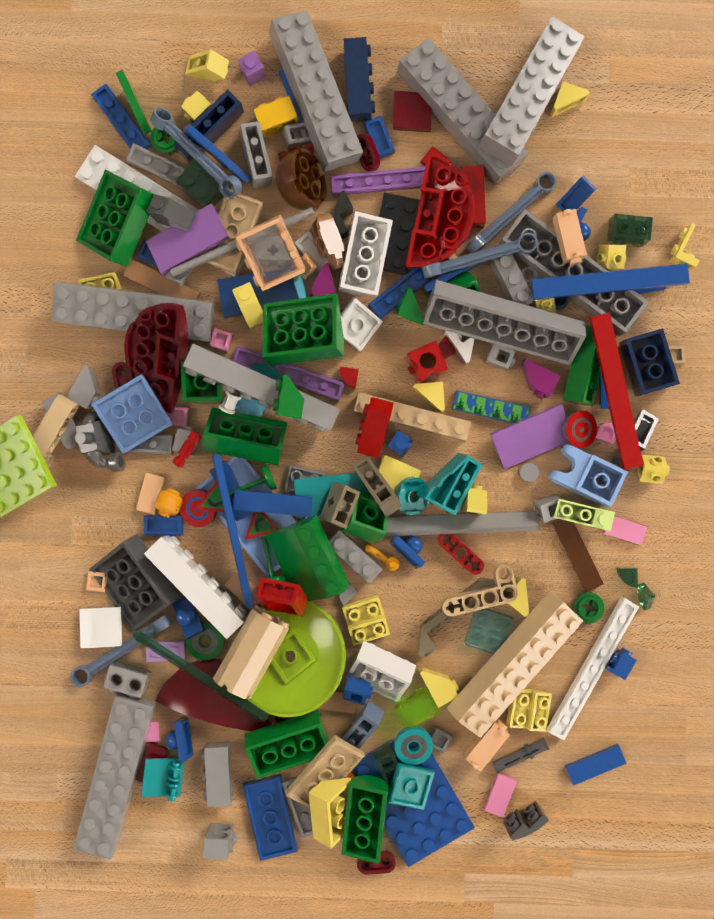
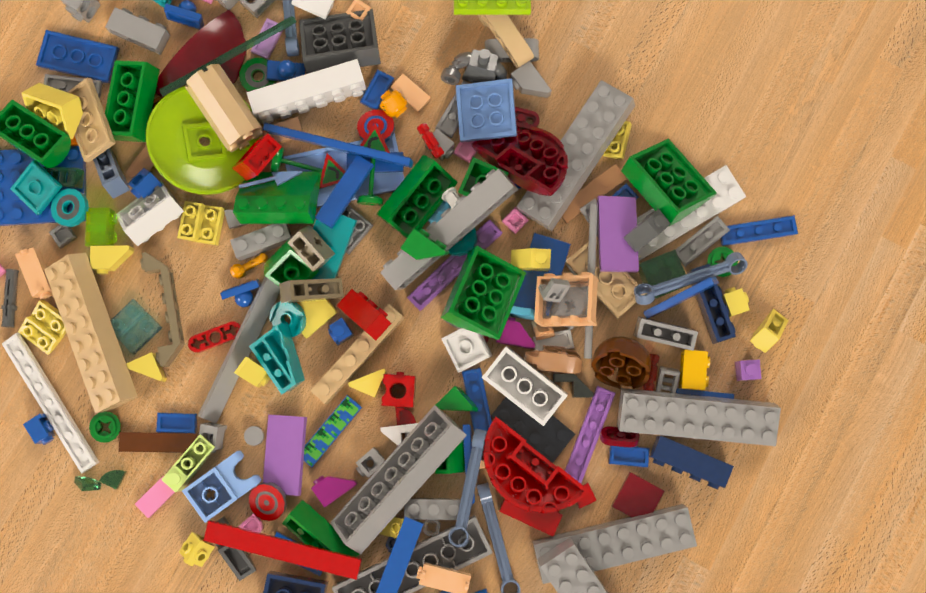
camera: 120 degrees right, 5 degrees down
green tile [116,70,152,134] -> none
red tile [340,366,359,389] -> none
tan beam [441,563,518,616] -> none
none -> blue tile [156,413,198,433]
none -> light blue piece [239,171,303,188]
none -> light grey bracket [538,278,571,303]

